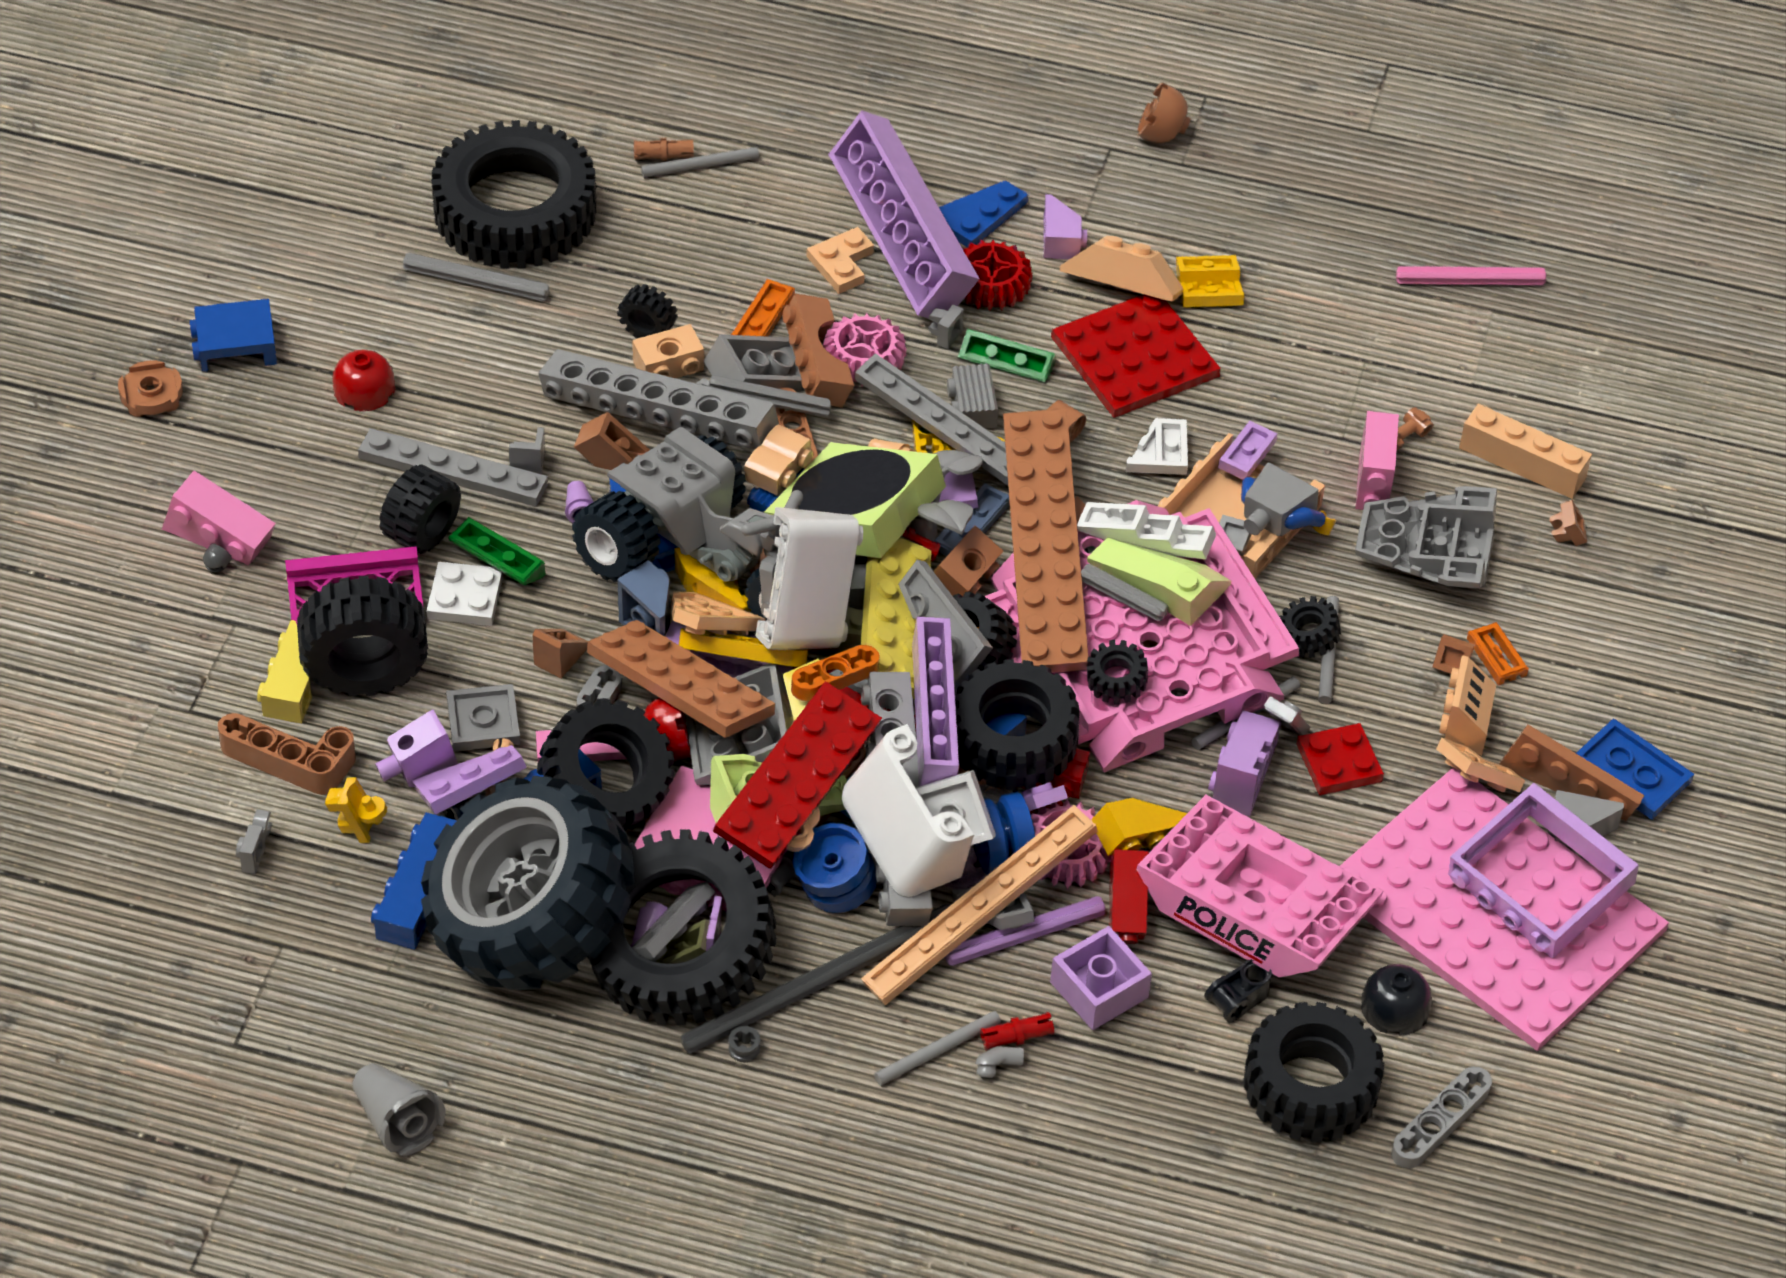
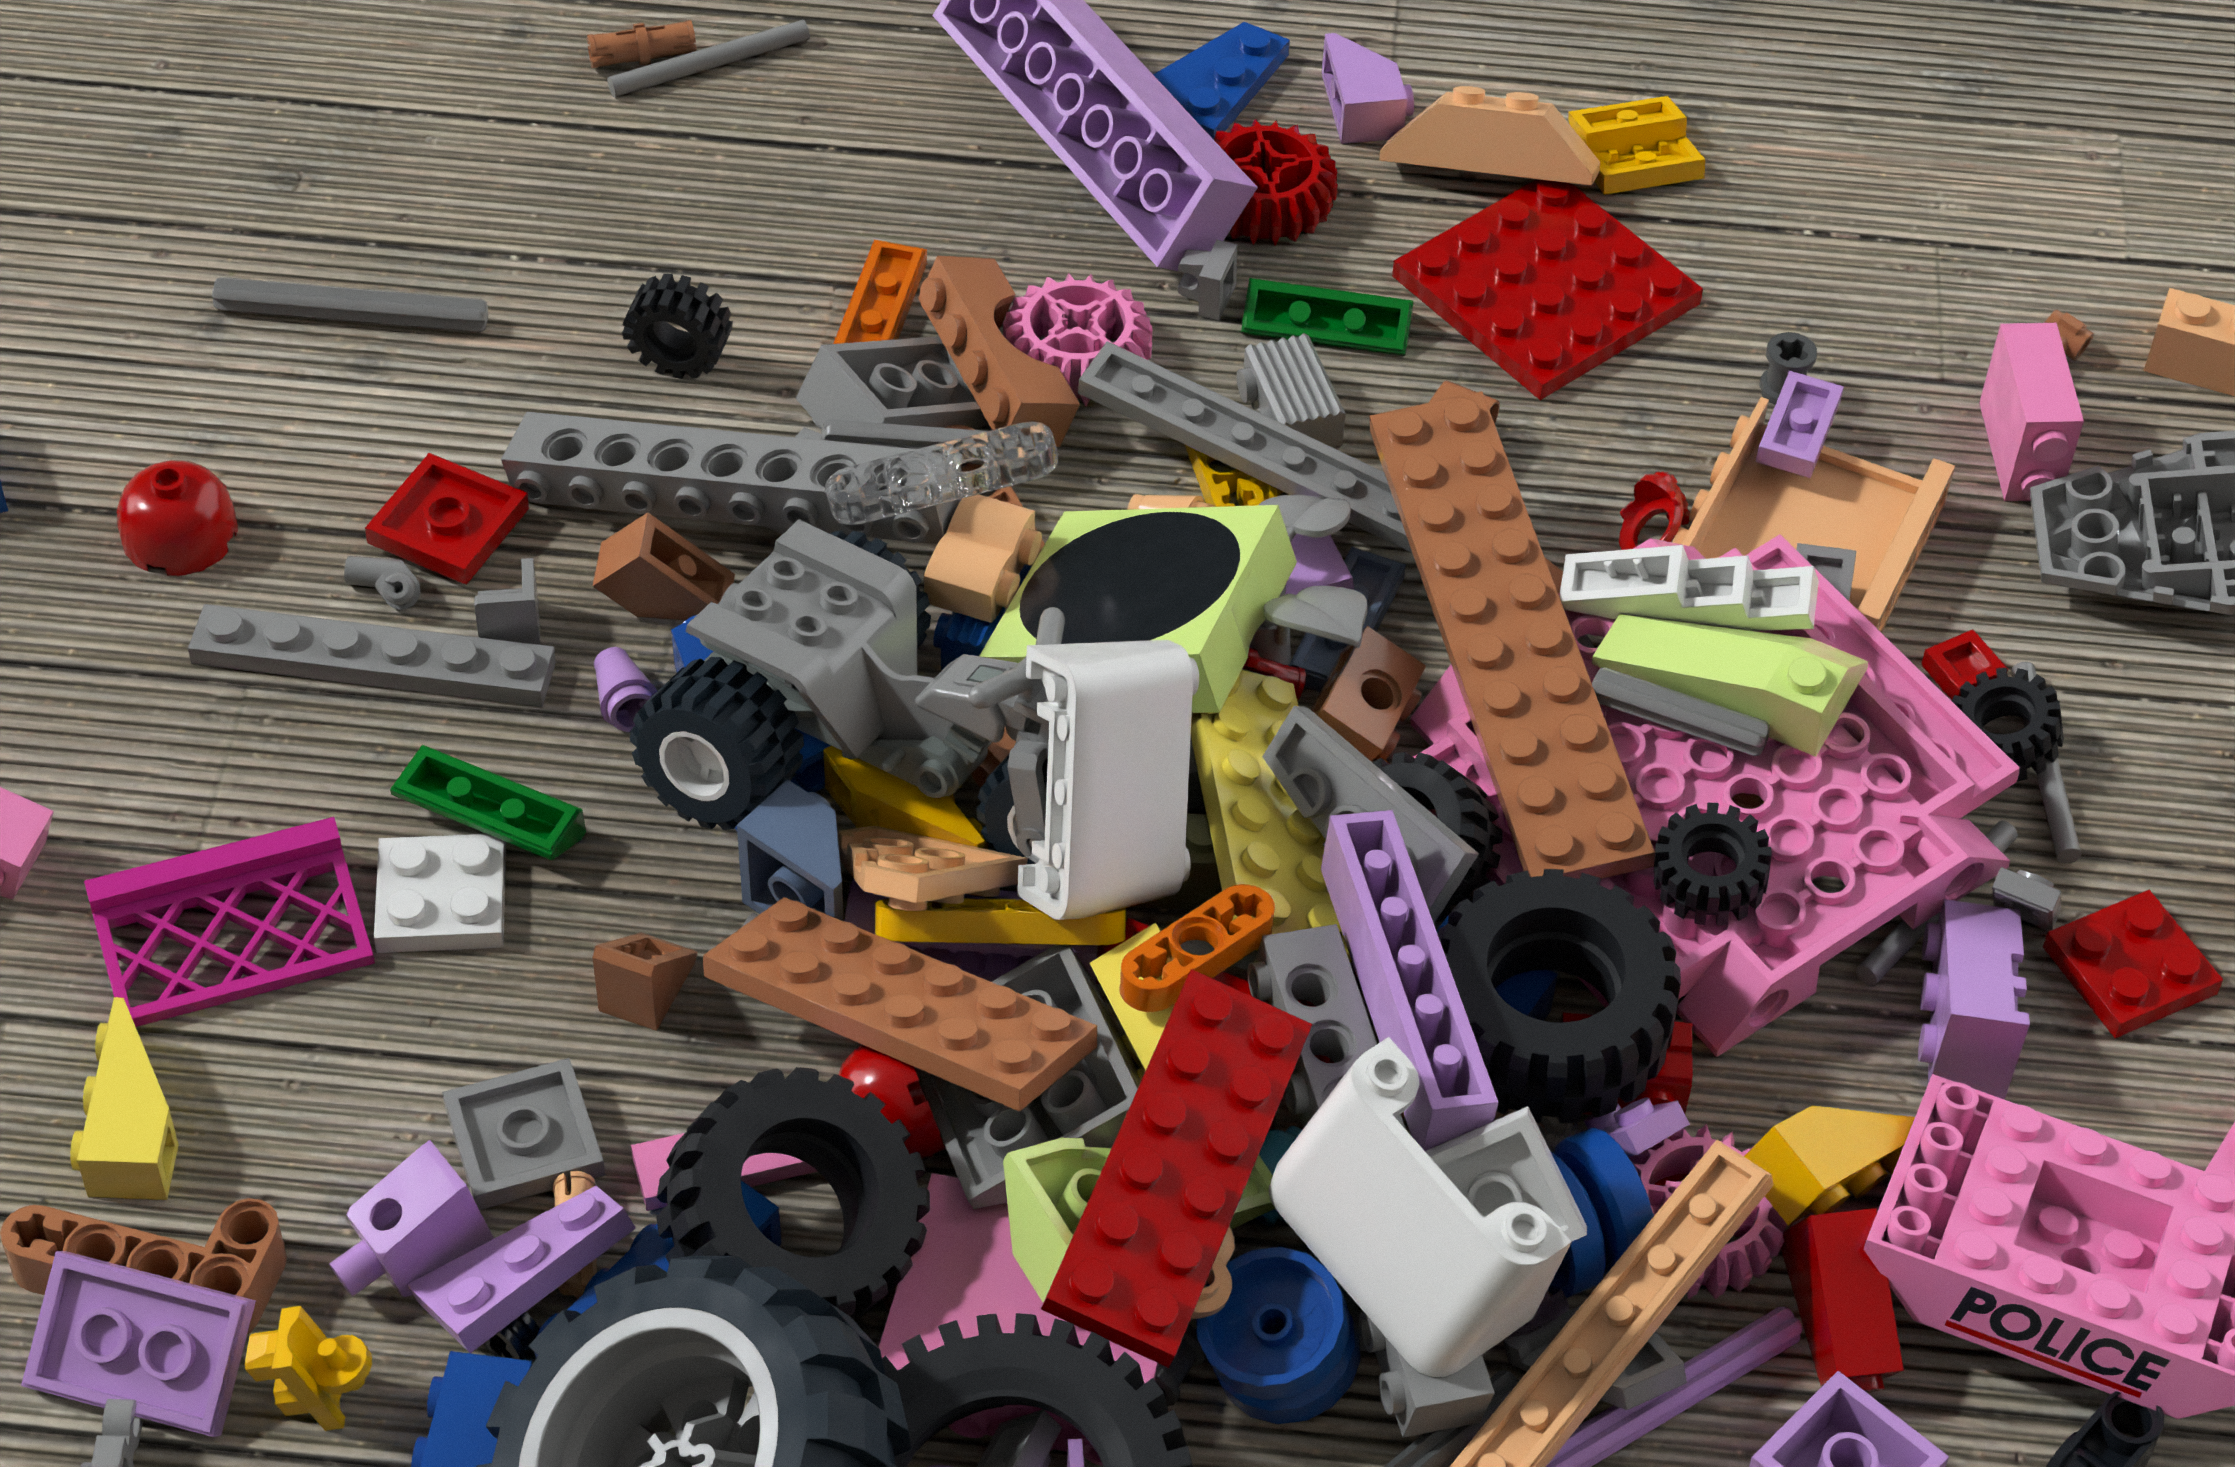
camera: 10 degrees left, 0 degrees up
black tyre [297,576,428,697] -> none
black tyre [379,464,461,554] -> none
black tyre [431,120,597,269] -> none
light grey beam [577,665,622,707] -> none
light nougat brick [632,324,704,378] -> none
light nougat plate [807,227,874,294] -> none
white wing [1126,418,1188,475] -> none
light grey torso [1241,462,1336,536] -> none
bright pink axle [1396,266,1546,286] -> none
none -> lavender tile [21,1251,256,1437]
none -> light grey arm [344,556,421,610]
none -> red plate [365,453,529,585]
none -> clear beam [825,421,1058,525]
none -> red piece [1619,472,1691,550]
none -> dark grey bush [1759,332,1817,405]
none -> red plate [1921,629,2008,700]

